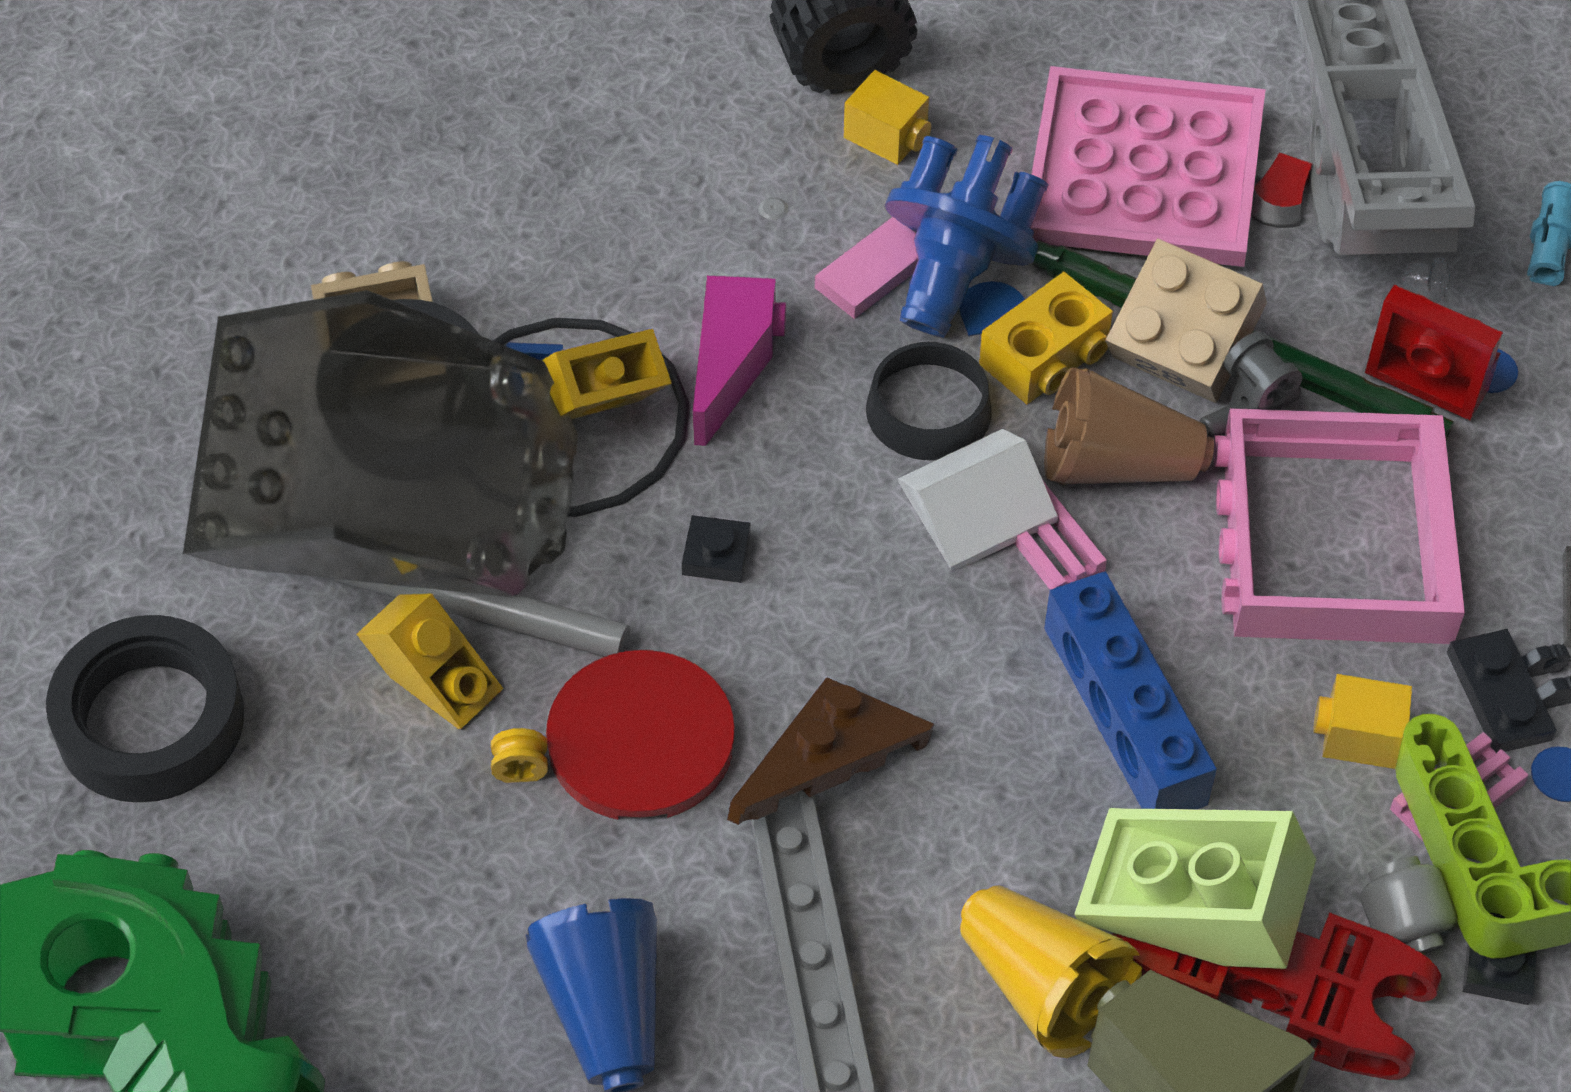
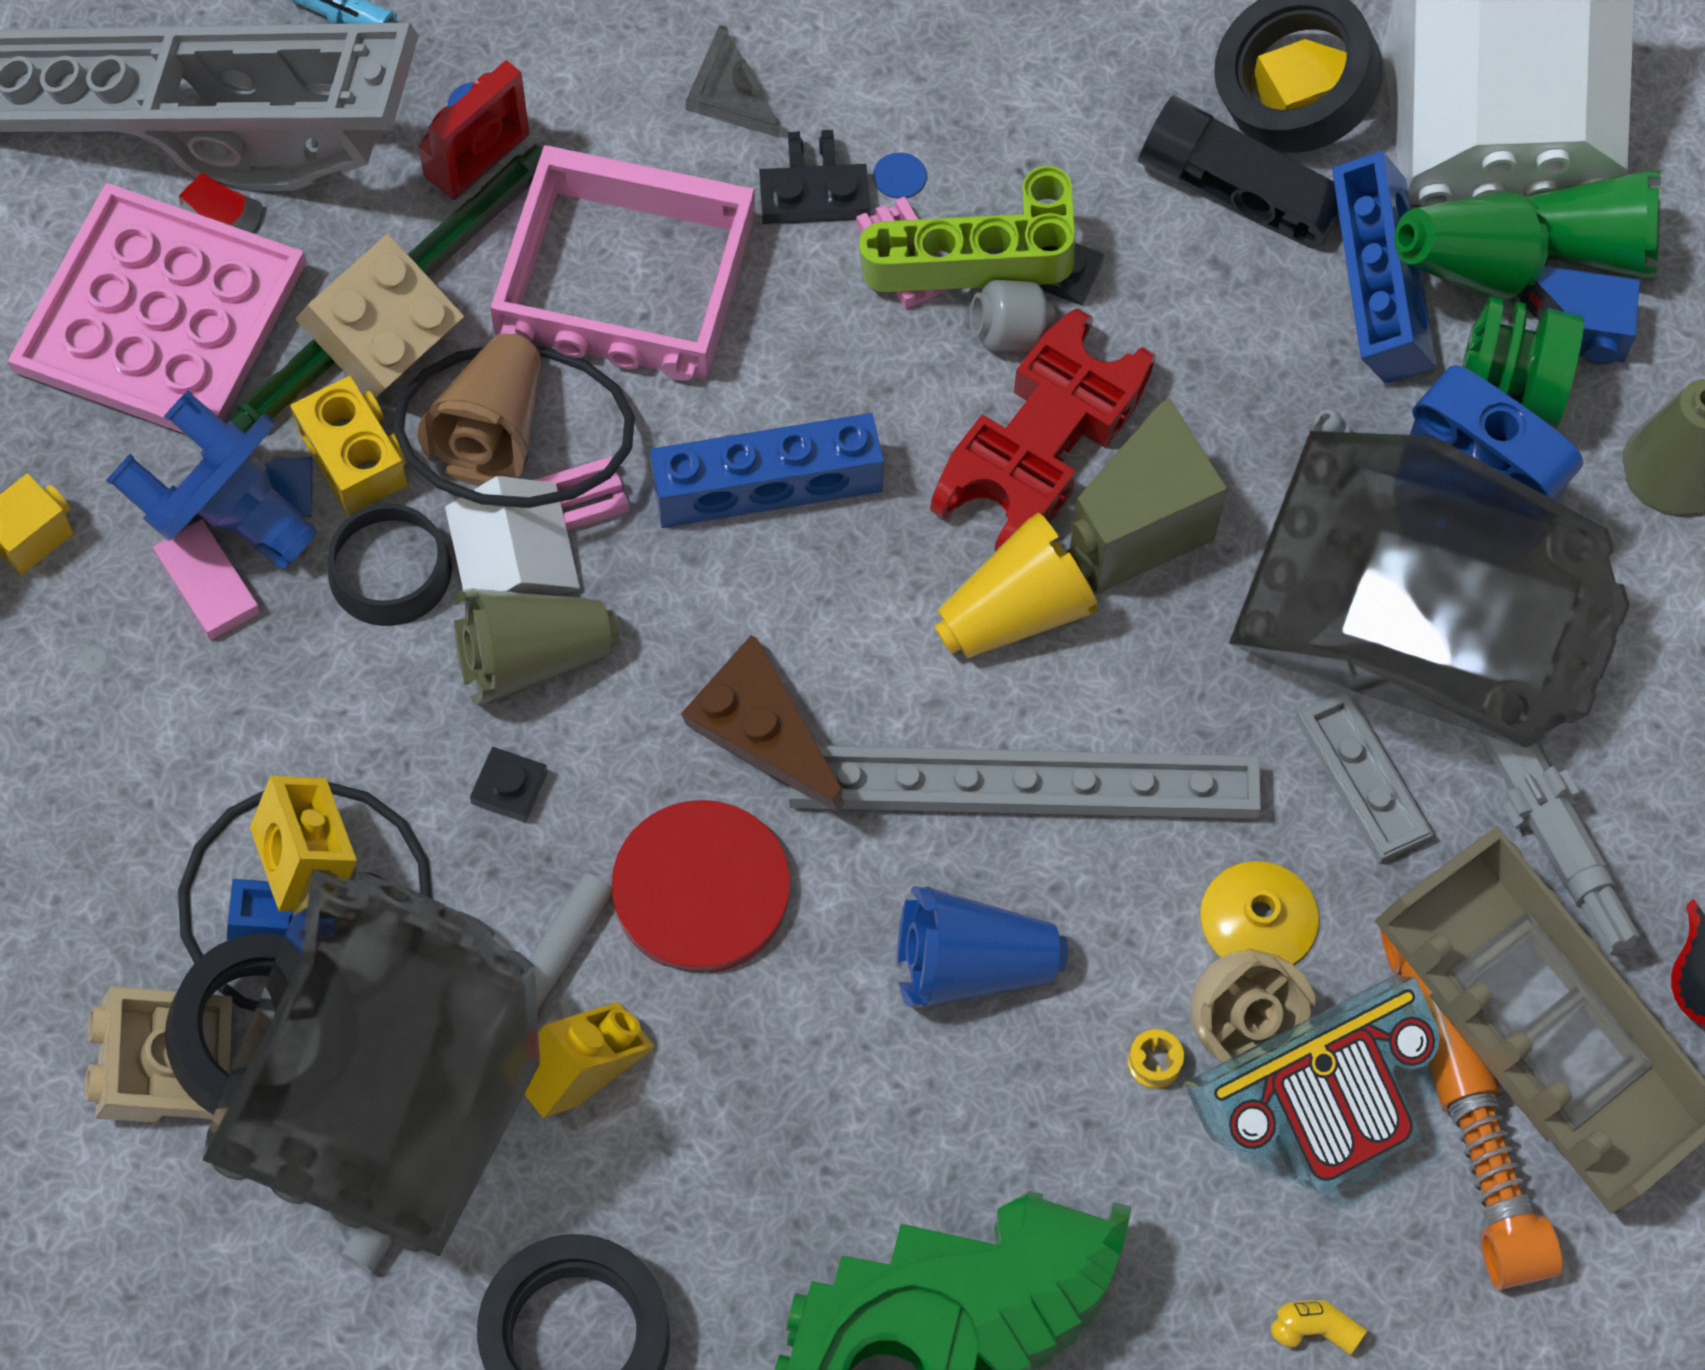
camera: 80 degrees left, 10 degrees up
yellow bush [491,728,548,783] -> none
dark pink slope [693,275,786,446] -> none
yellowish green slope [1074,808,1316,969] -> none
dark grey piece [1199,331,1302,438] -> none
yellow brick [1313,674,1412,769] -> none
none -> black piece [393,346,635,508]
none -> olive cone [454,588,619,705]

